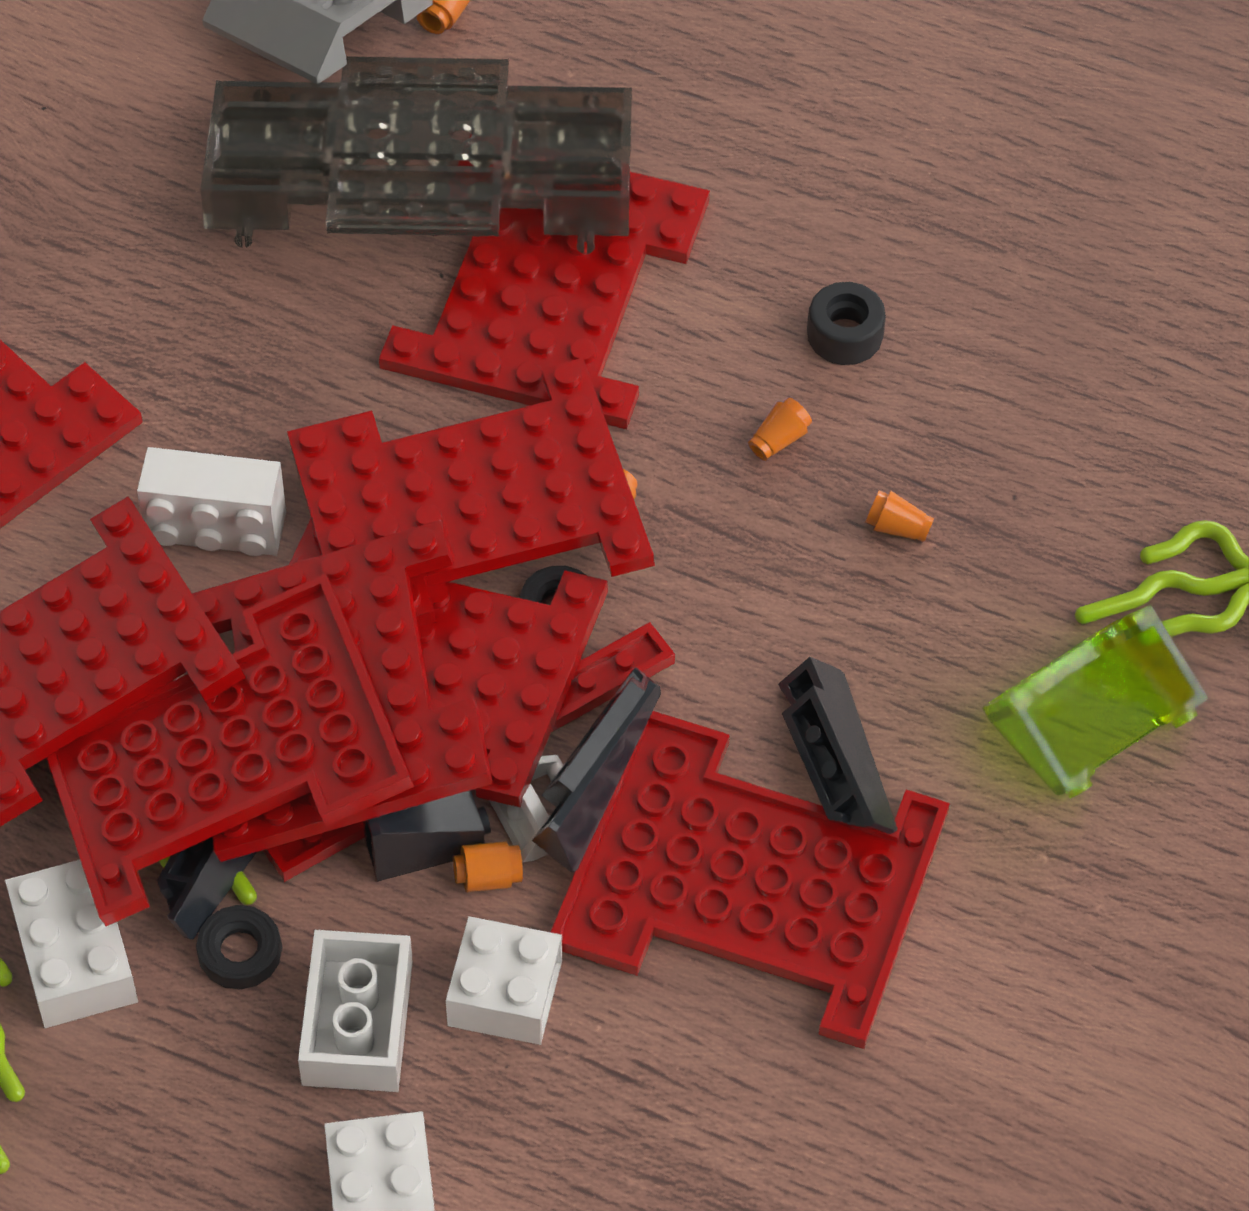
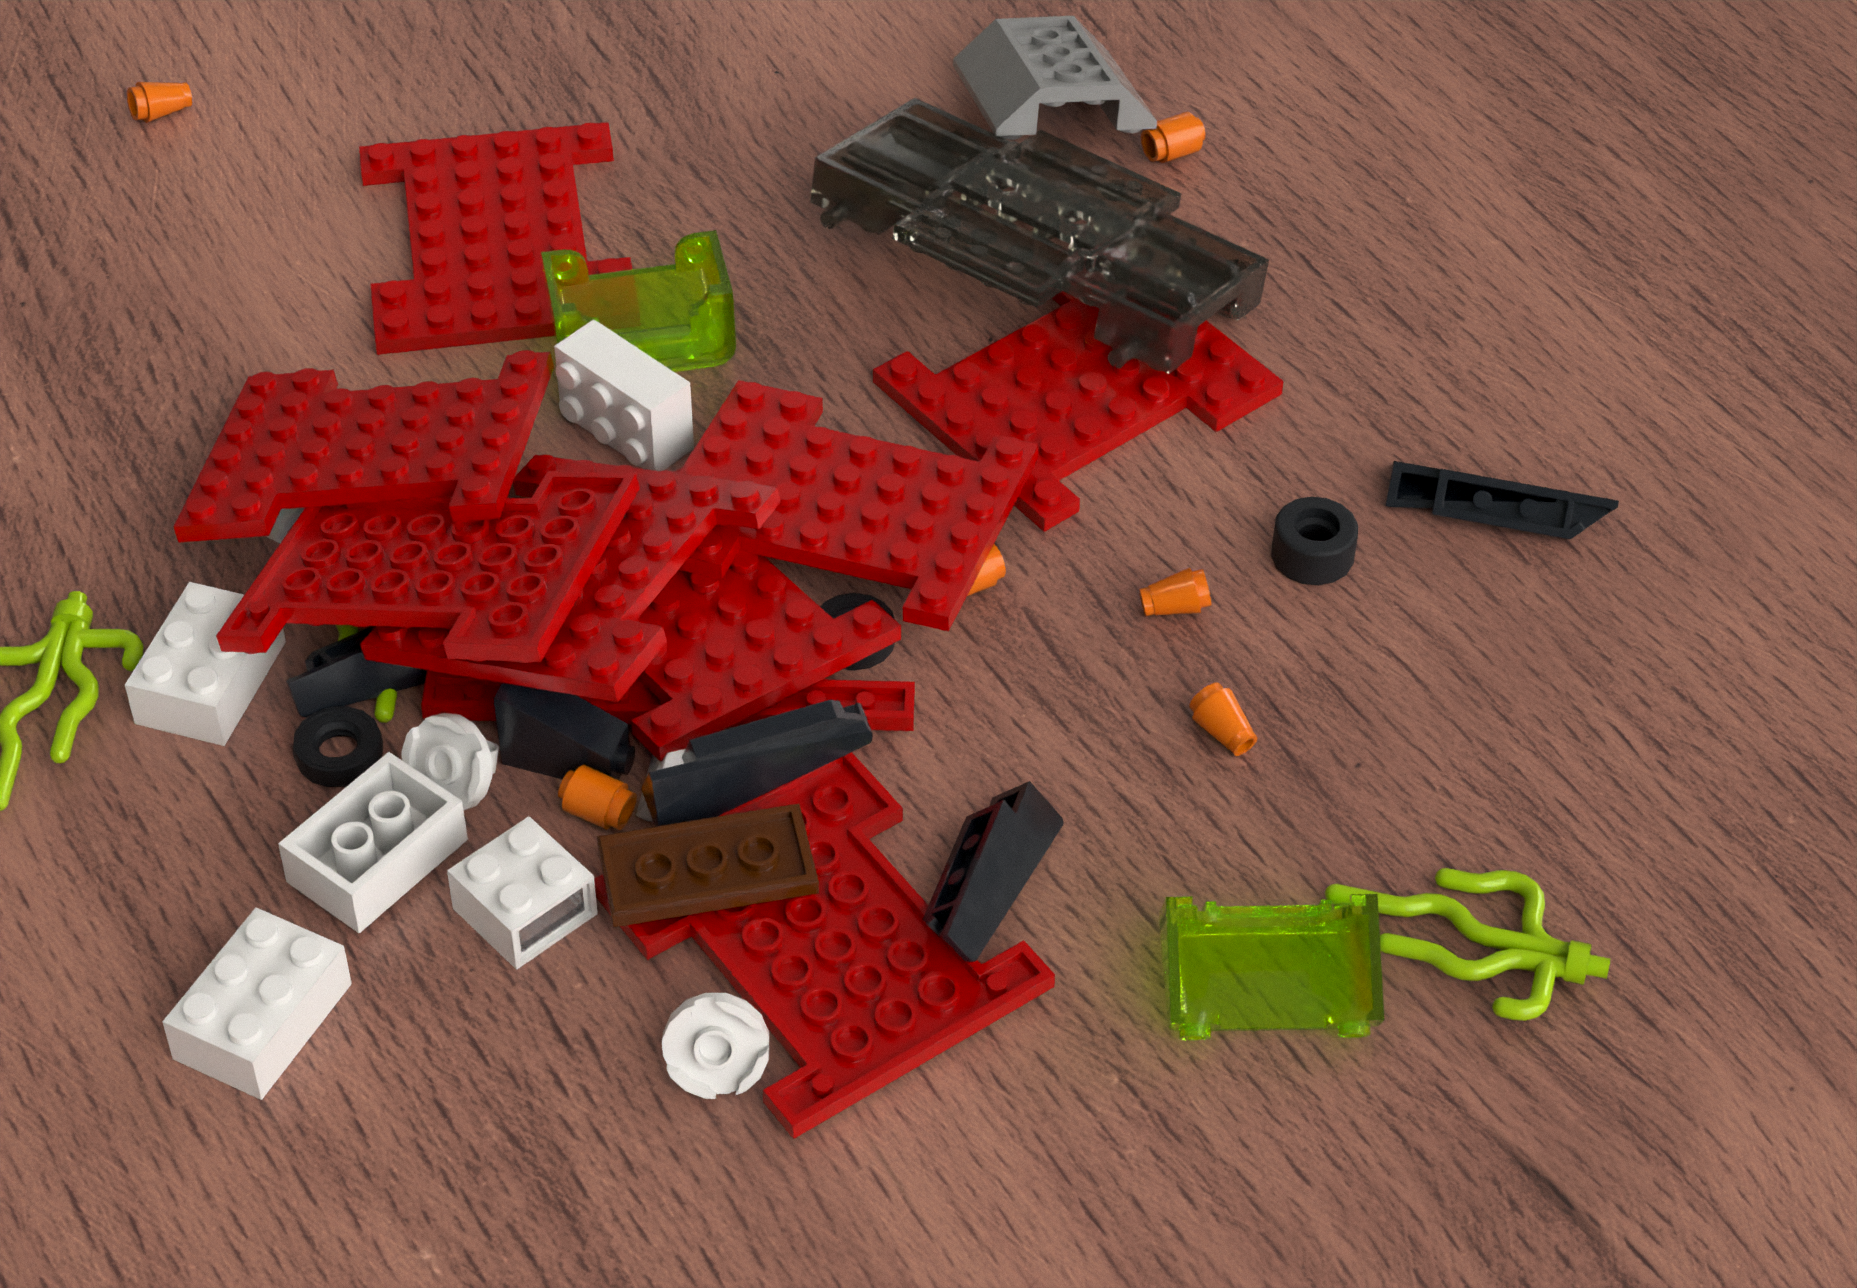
camera: 35 degrees right, 10 degrees down
none -> white tile [401,713,499,811]
none -> clear neon green windscreen [541,230,736,372]
none -> reddish brown plate [597,804,819,928]
none -> white tile [662,993,769,1099]
none -> black wedge [1385,461,1619,539]

